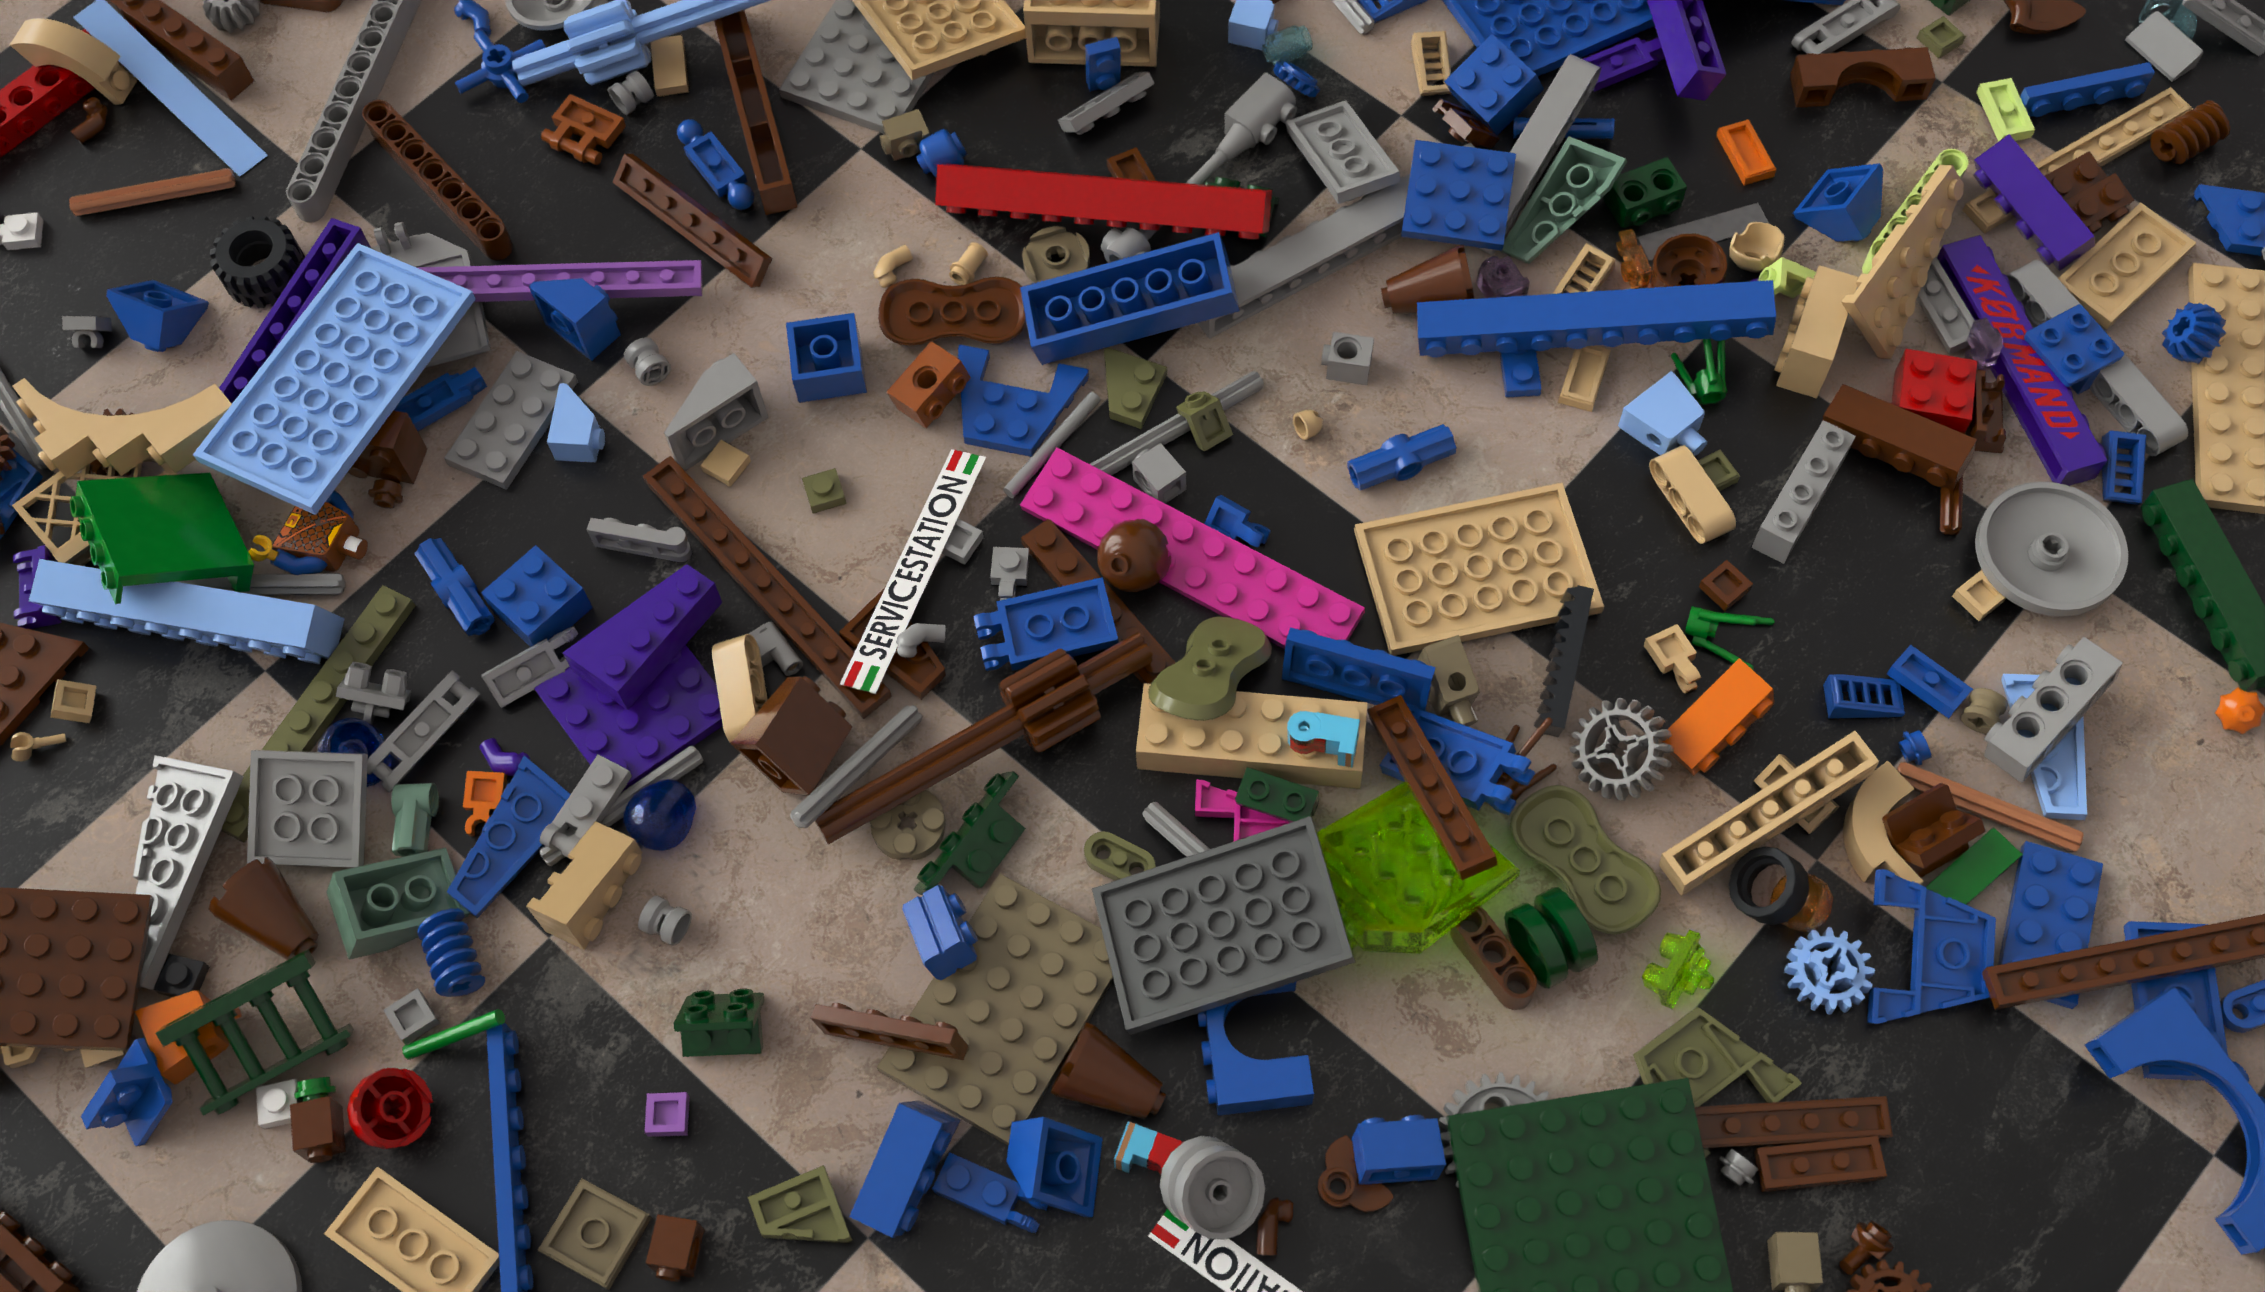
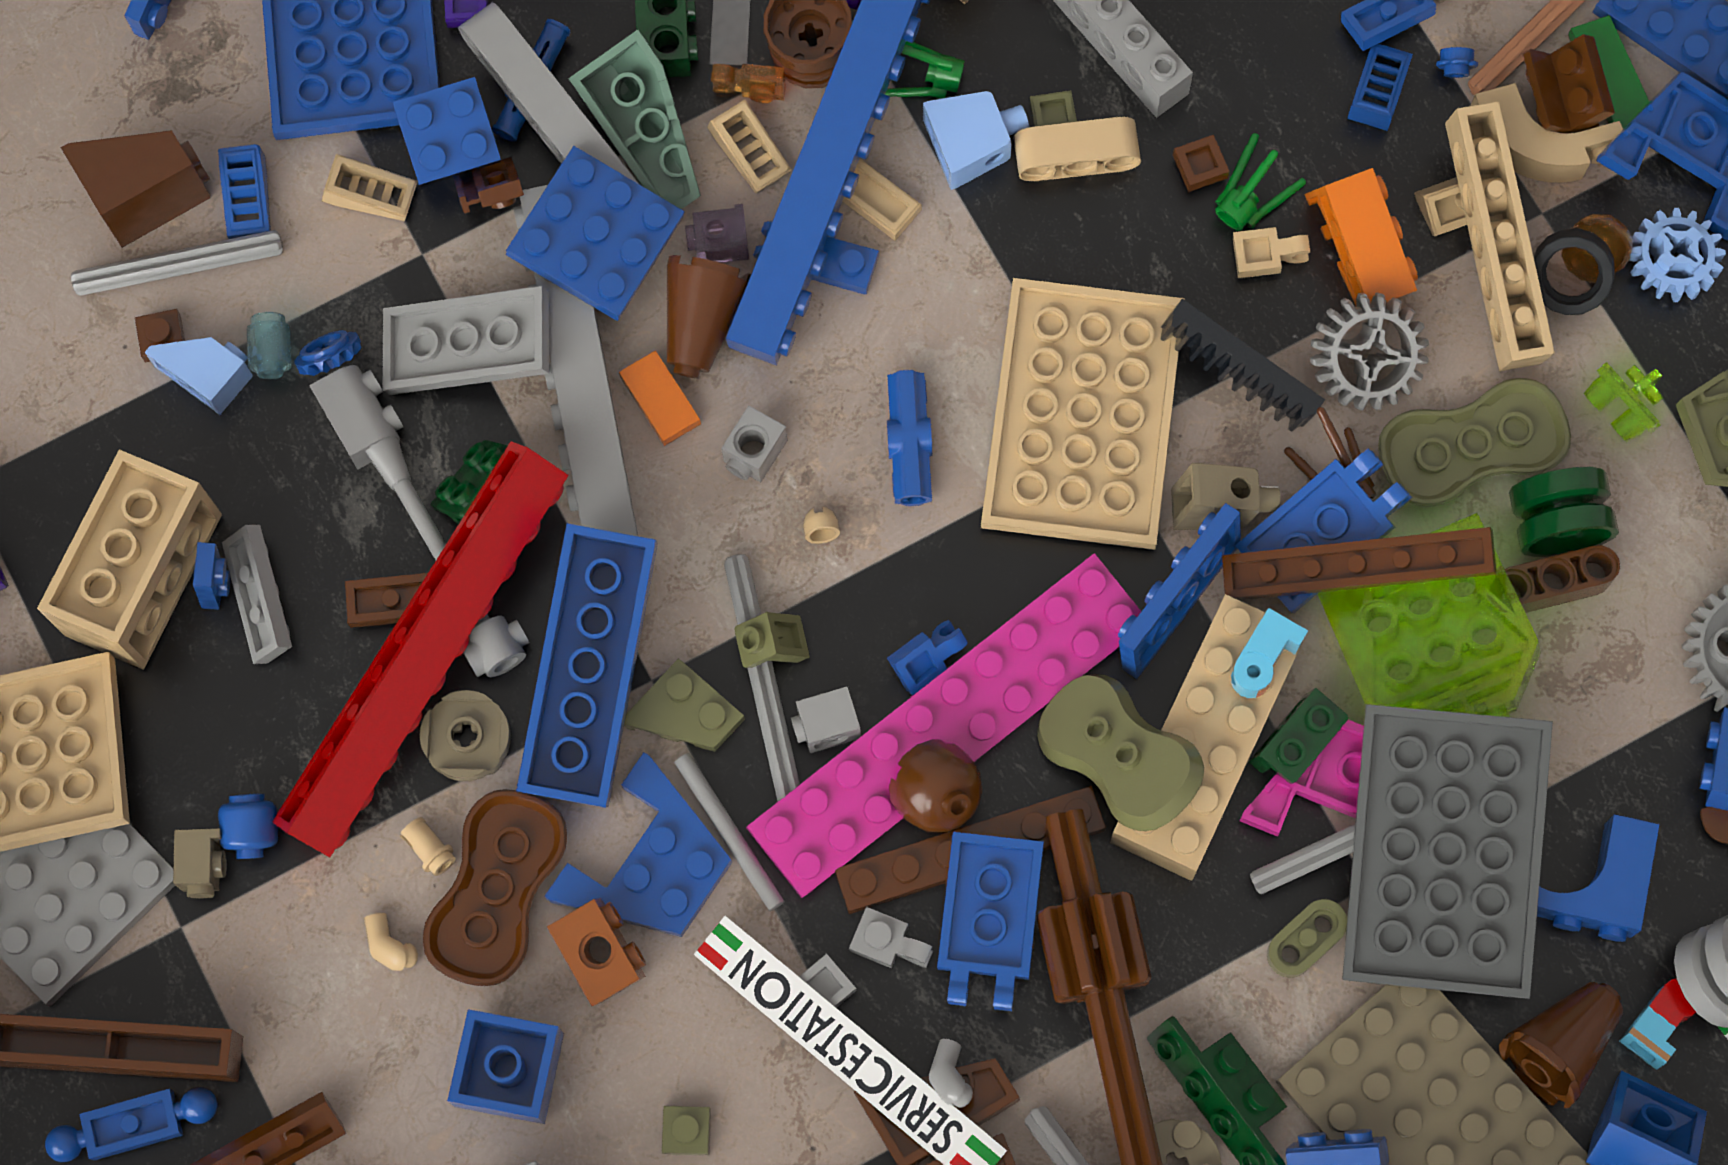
camera: 70 degrees left, 10 degrees up
none -> orange tile [619,350,701,446]

